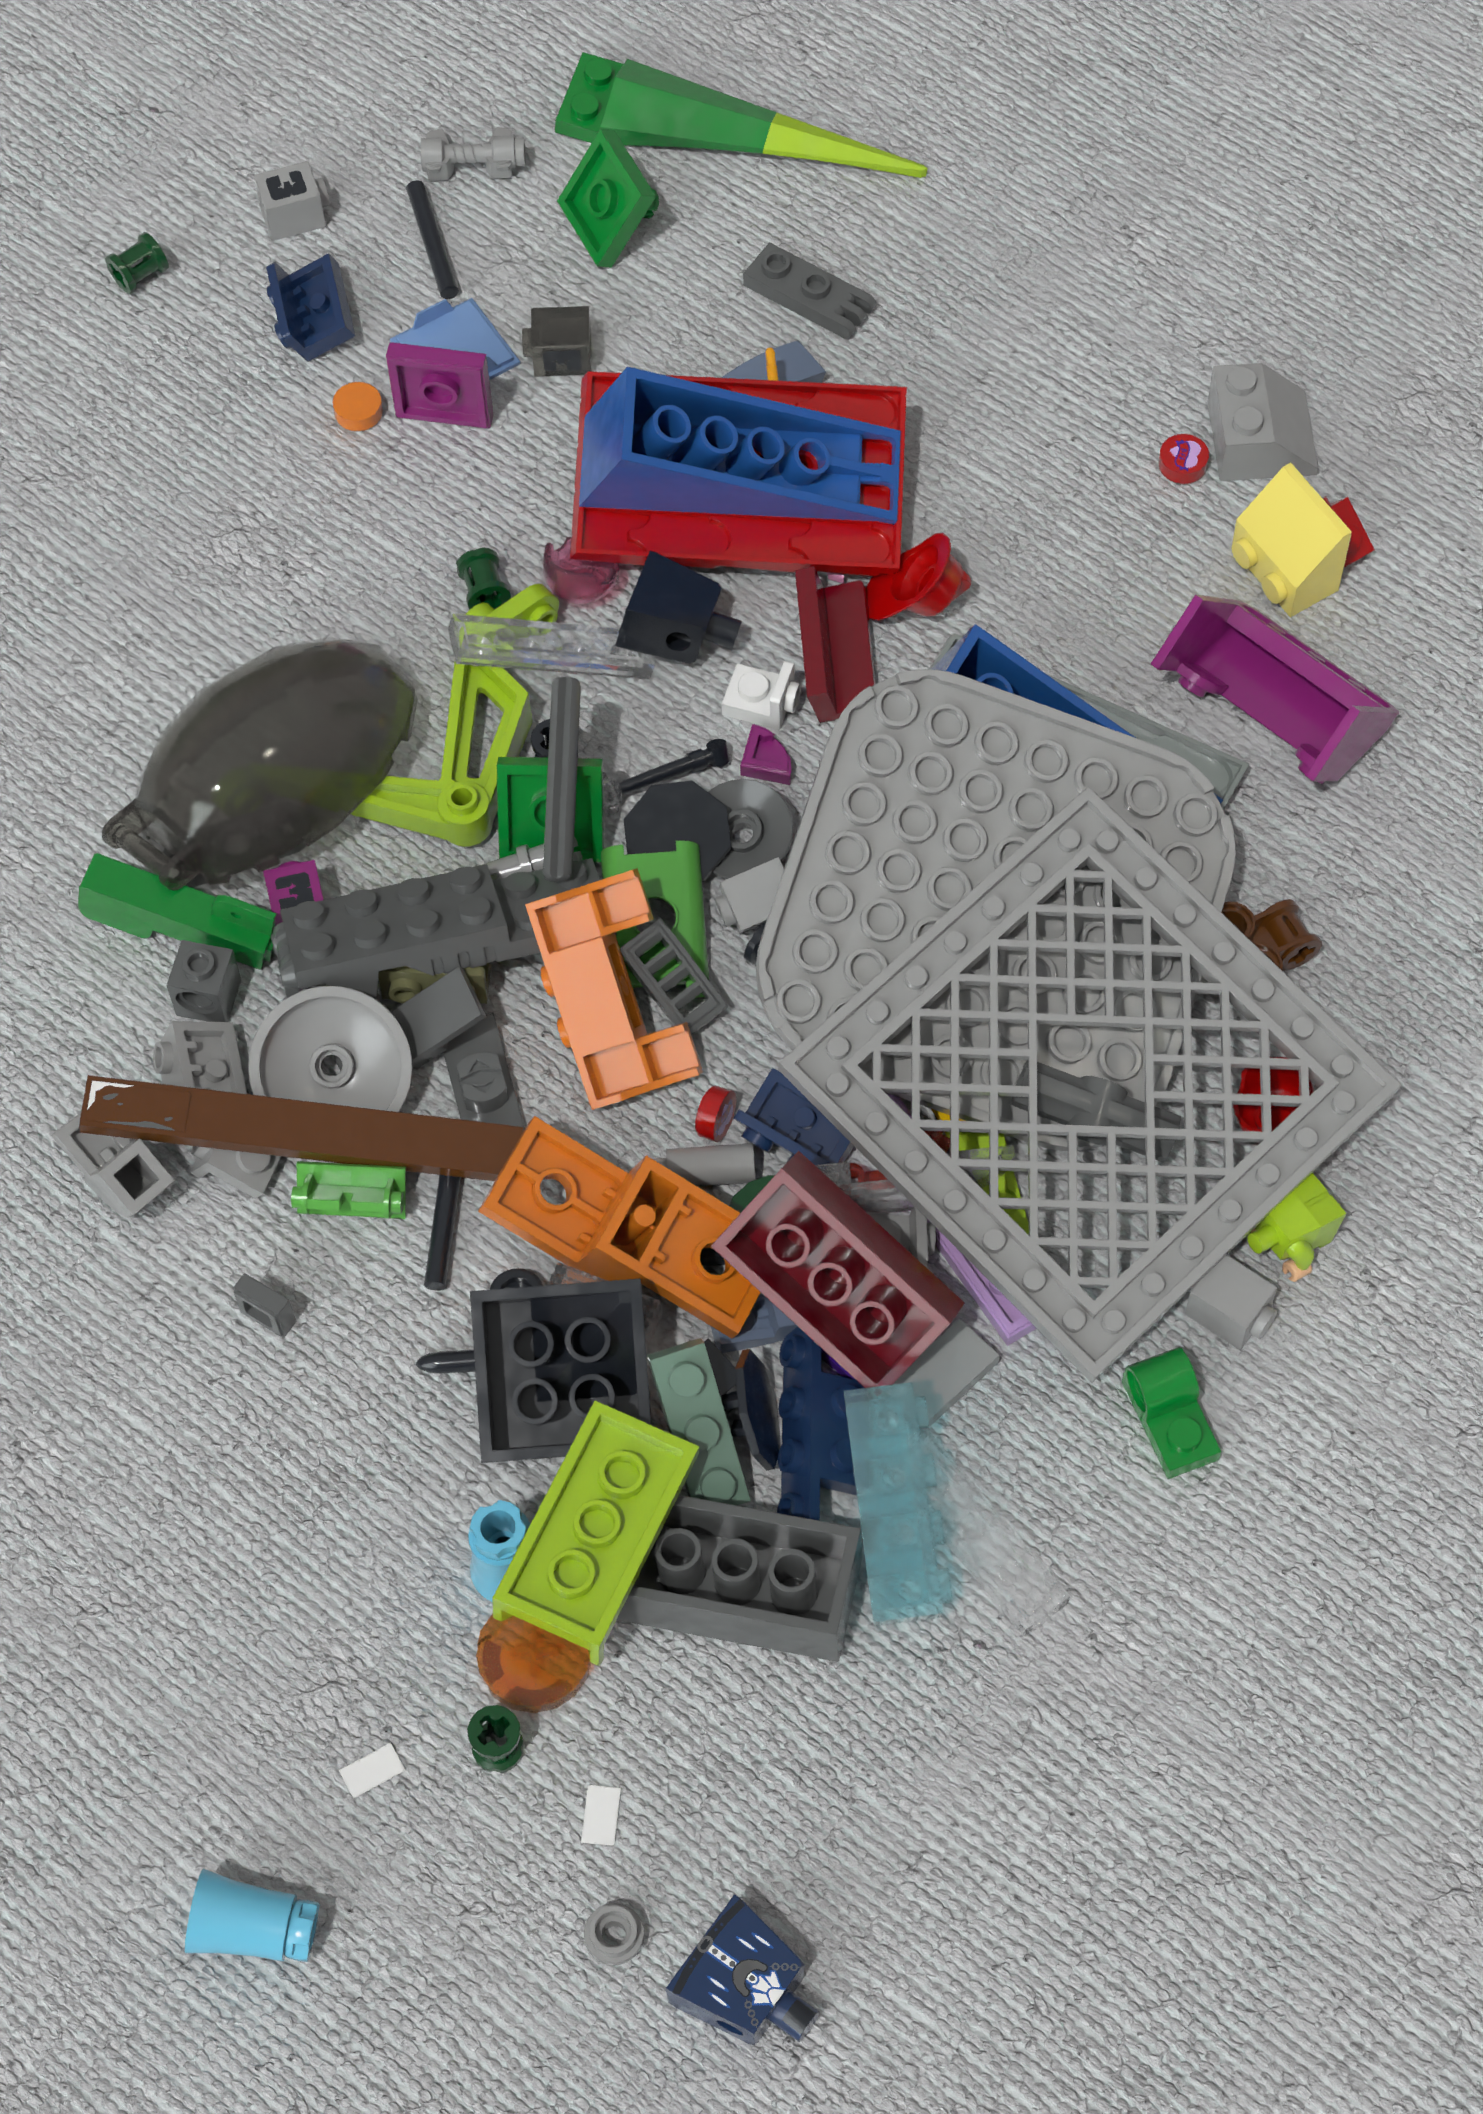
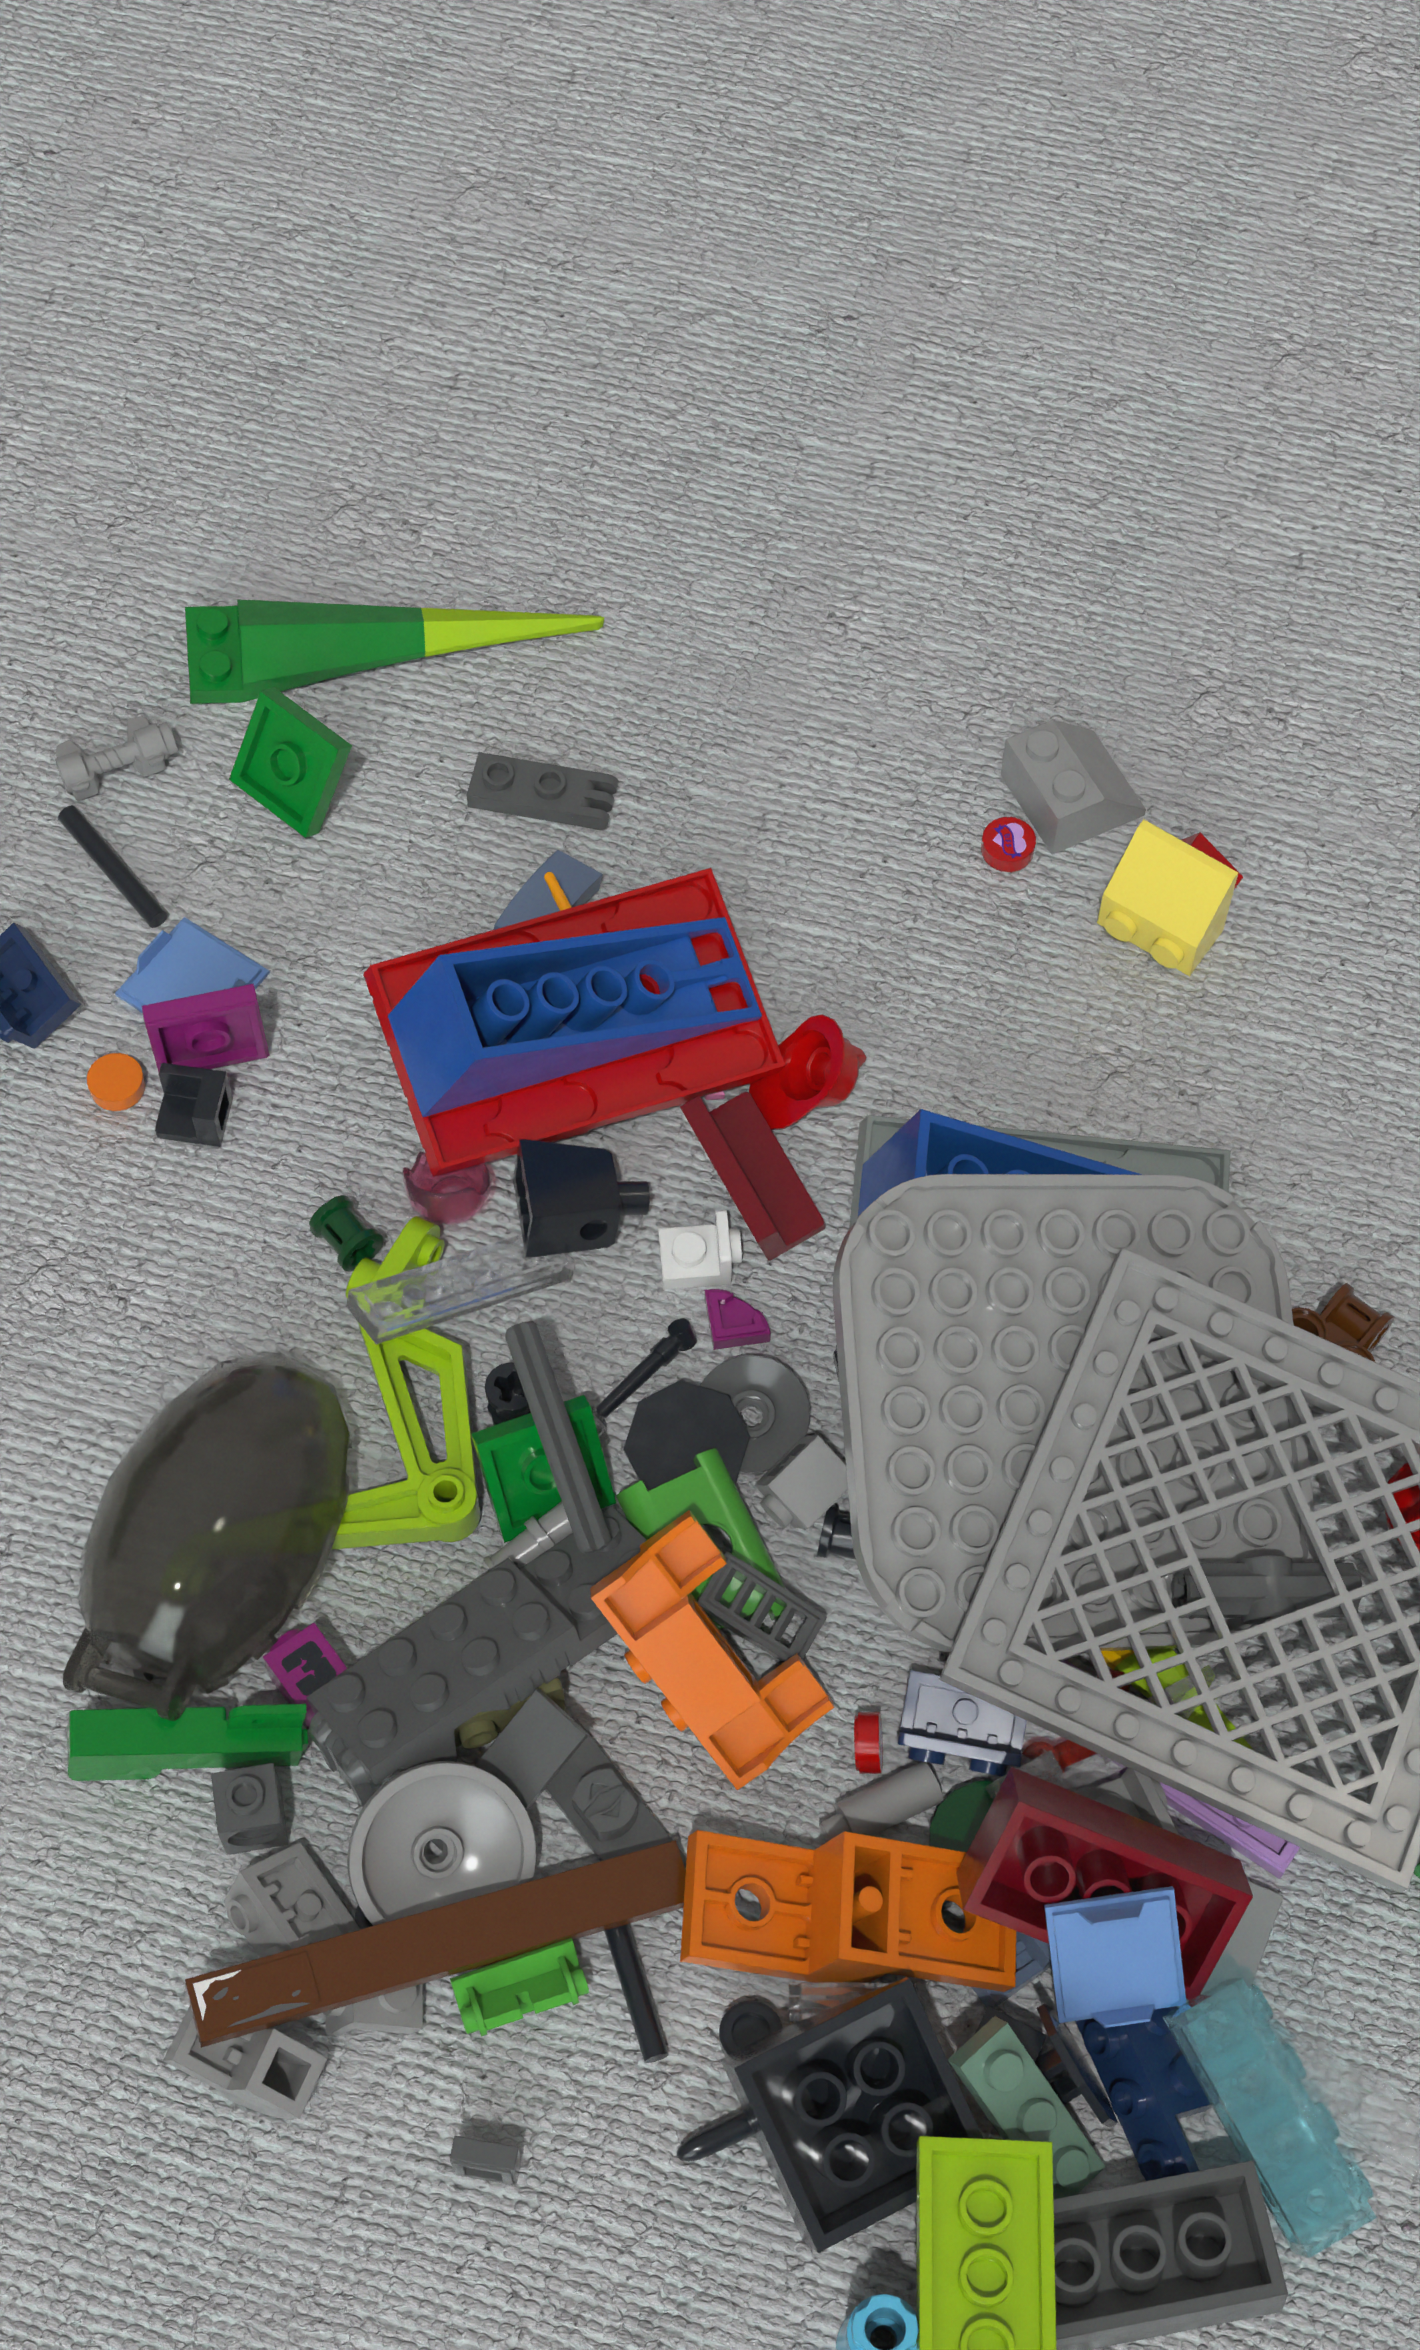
camera: 25 degrees left, 0 degrees up
clear smoke brick [522,306,592,377] -> none
magenta windscreen [1151,594,1399,784] -> none
none -> black panel [155,1063,233,1147]
none -> medium blue piece [1044,1886,1186,2028]

